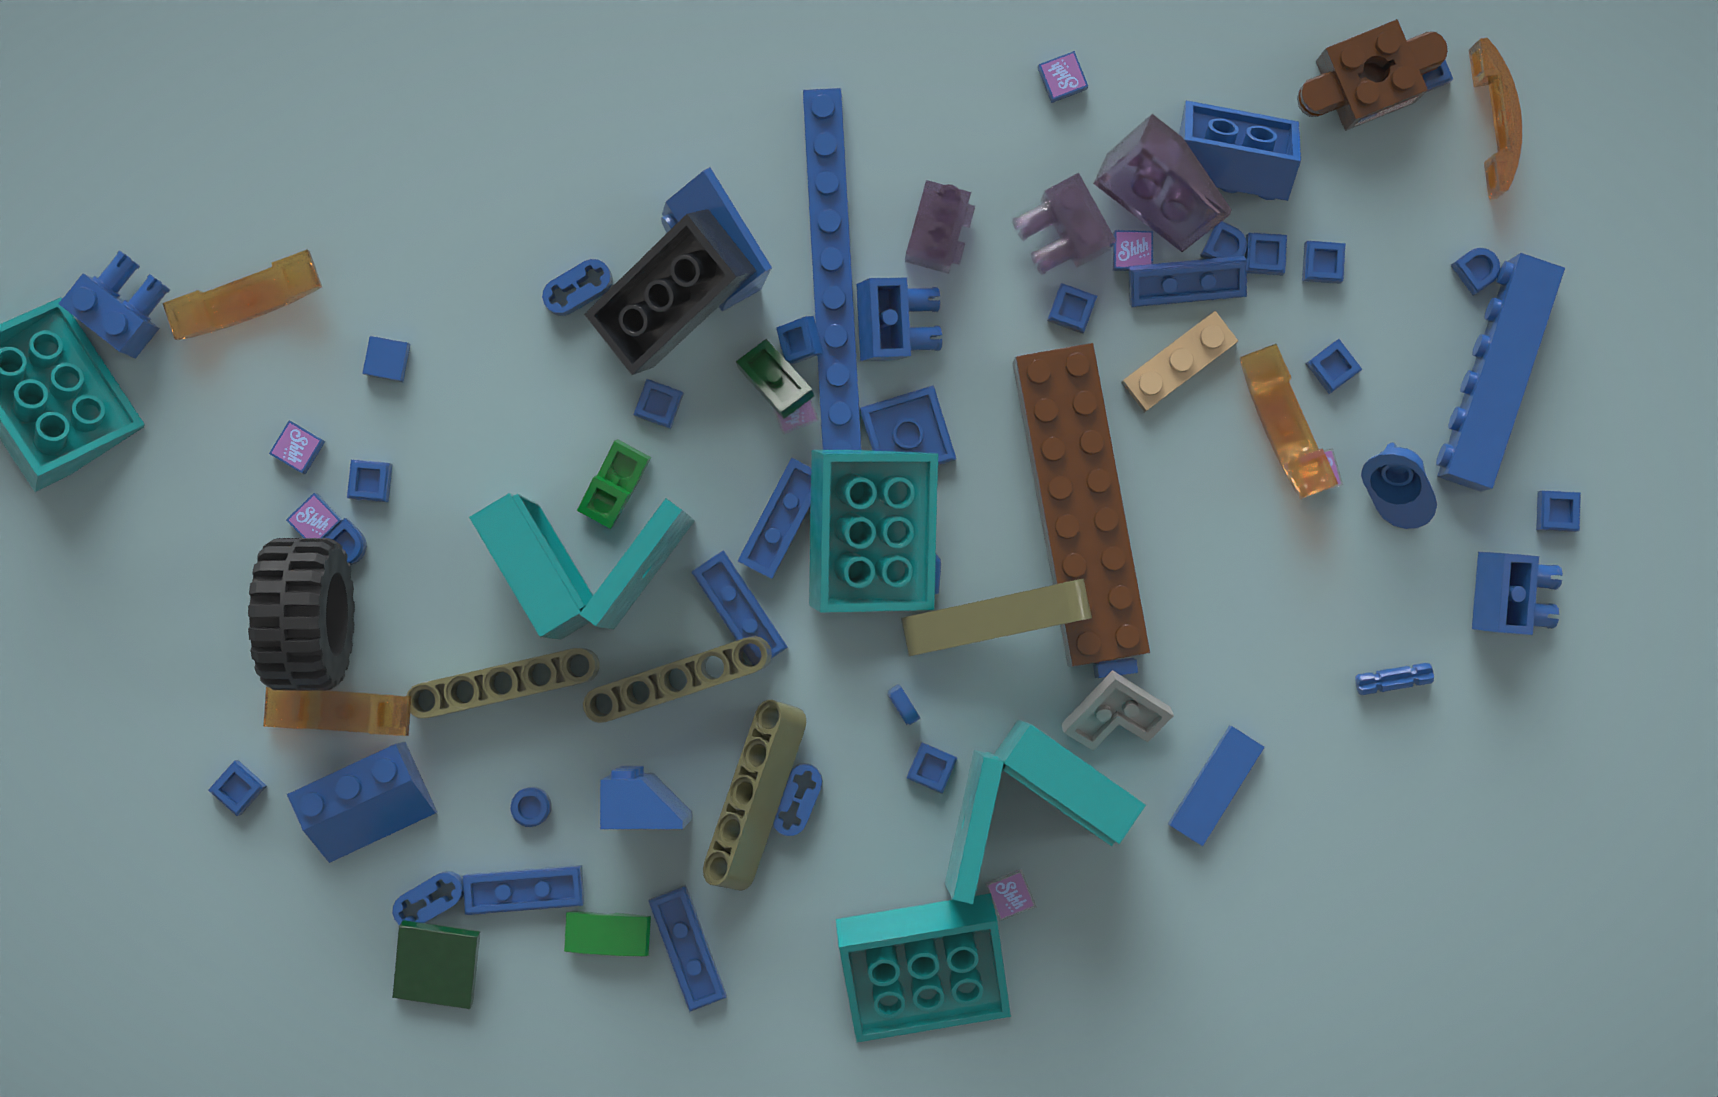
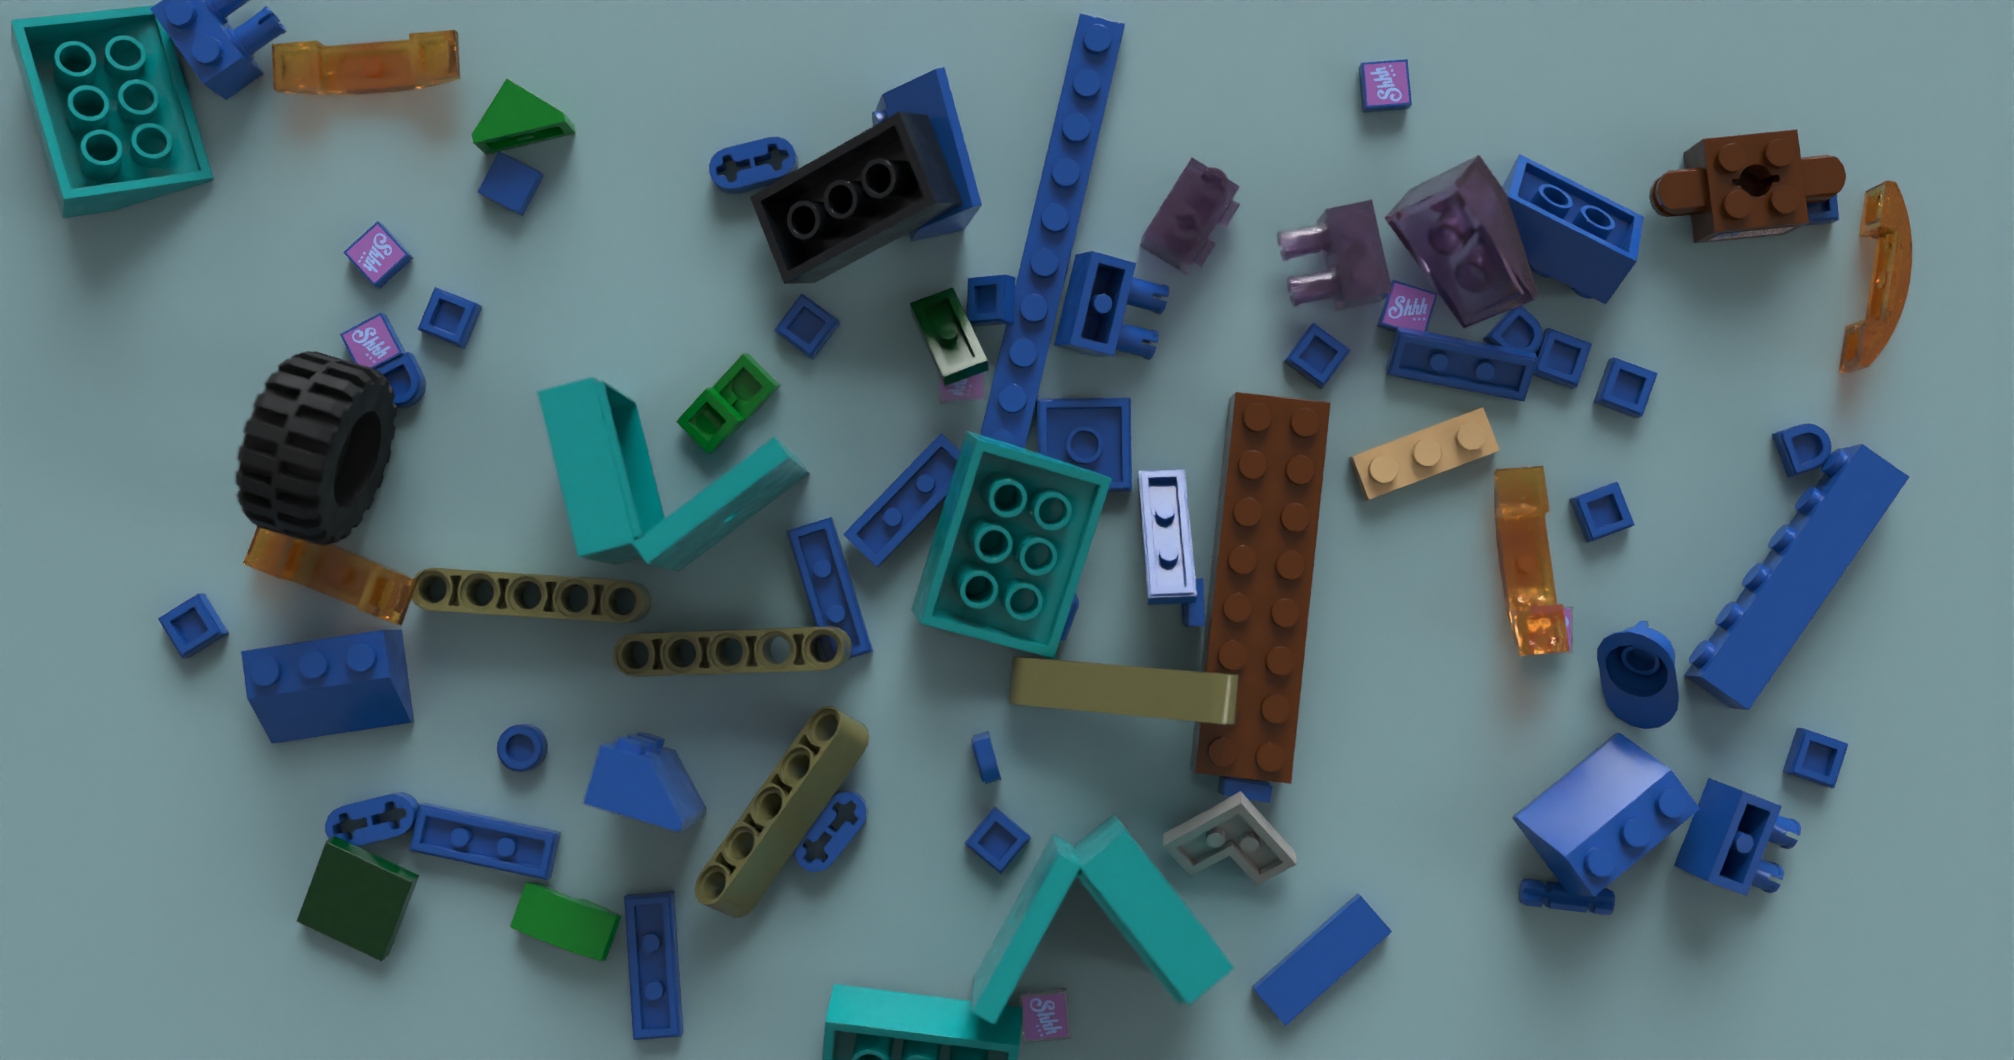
camera: 20 degrees right, 0 degrees up
none -> green slope [471,79,576,155]
none -> tile [1138,469,1197,605]
none -> blue tile [1181,578,1205,627]
none -> blue slope [1512,733,1700,897]

